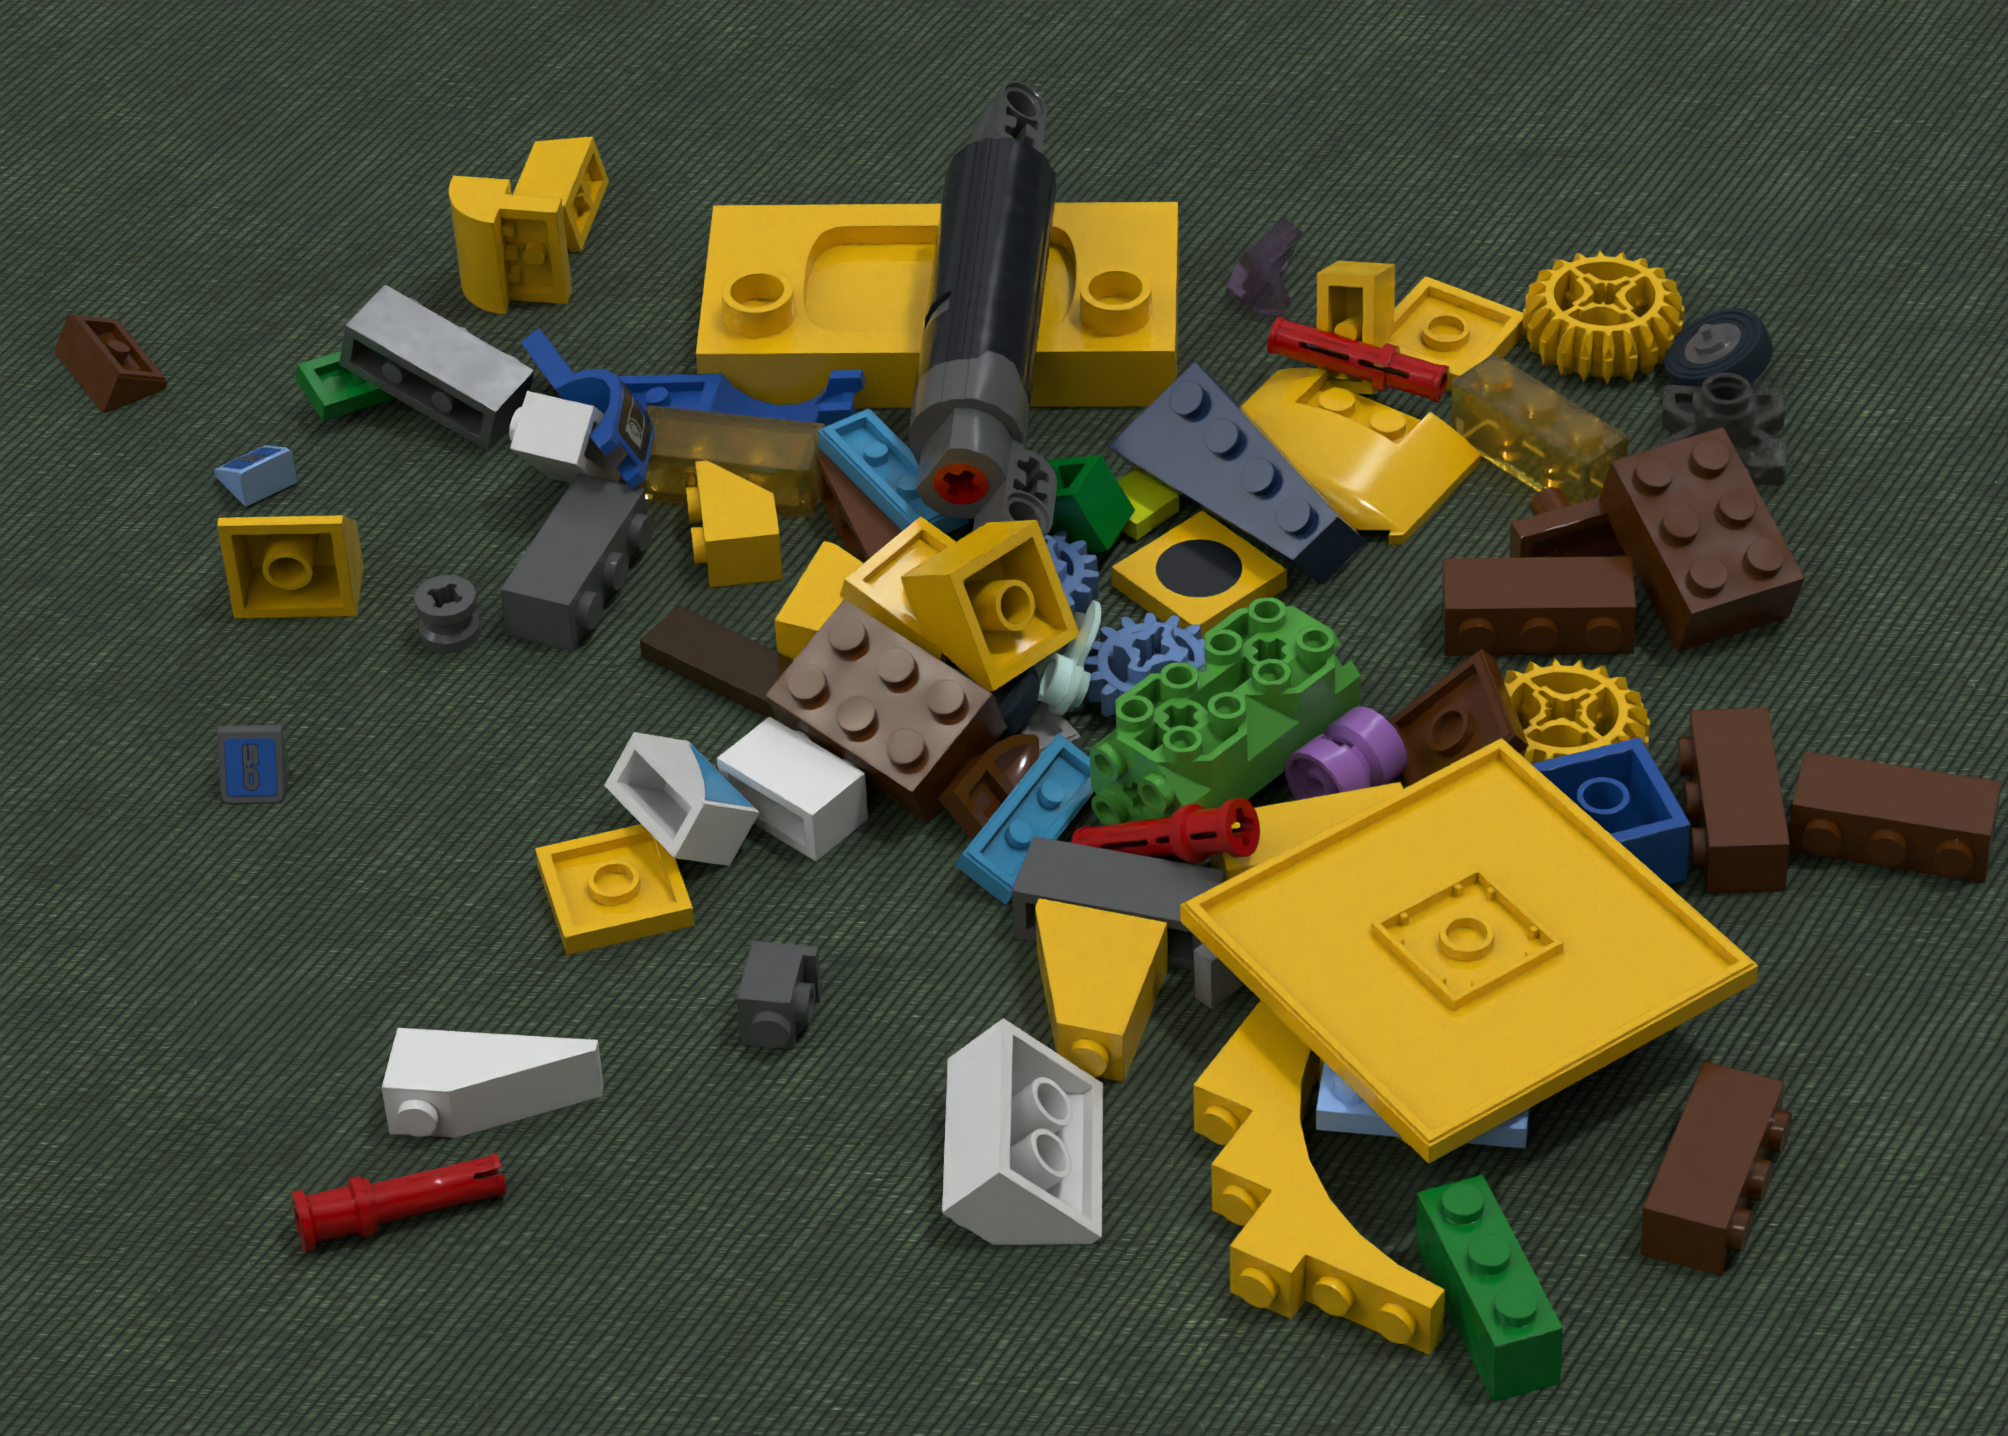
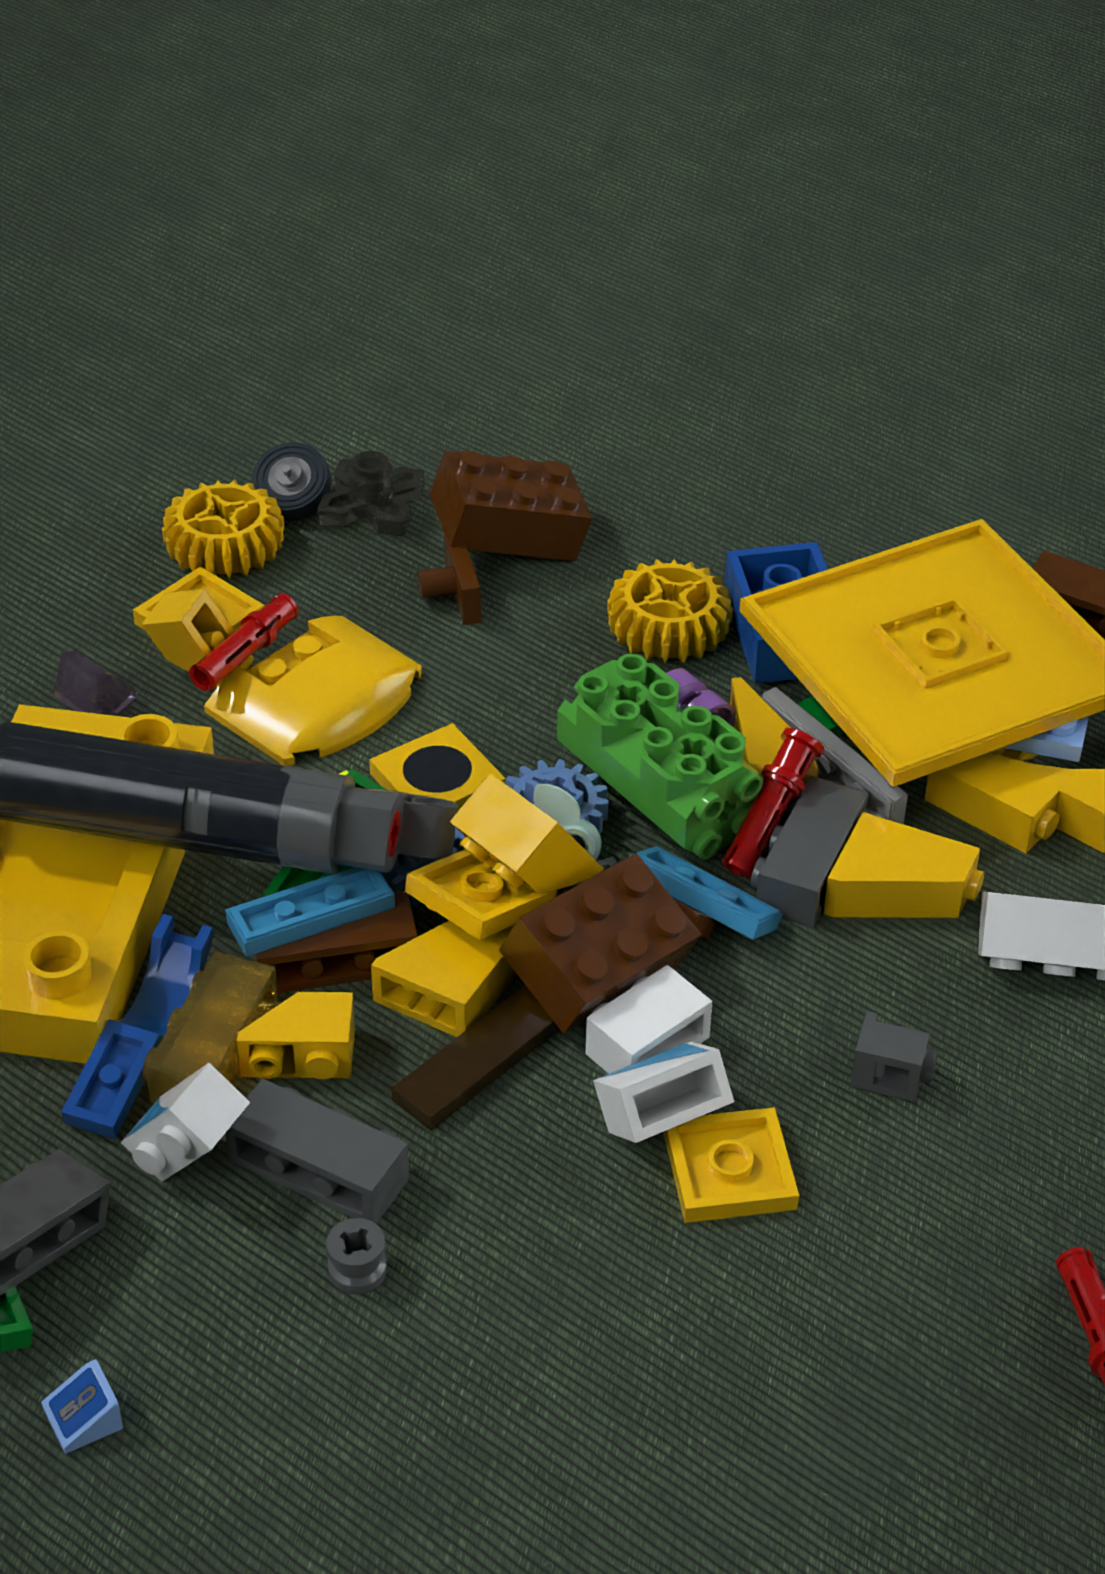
camera: 85 degrees left, 0 degrees up
yellow slope [217,515,364,619] -> none
slope [217,725,290,804] -> none
white slope [381,1028,604,1138] -> none
blue piece [520,328,655,490] -> none
dark blue wedge [1108,362,1366,584] -> none
reddish brown tile [1388,649,1529,787] -> none
reddish brown brick [1442,556,1636,656] -> none
clear yellow brick [1451,354,1629,505] -> none
reddish brown brick [1677,708,1790,894] -> none
reddish brown brick [1789,751,2001,883] -> none

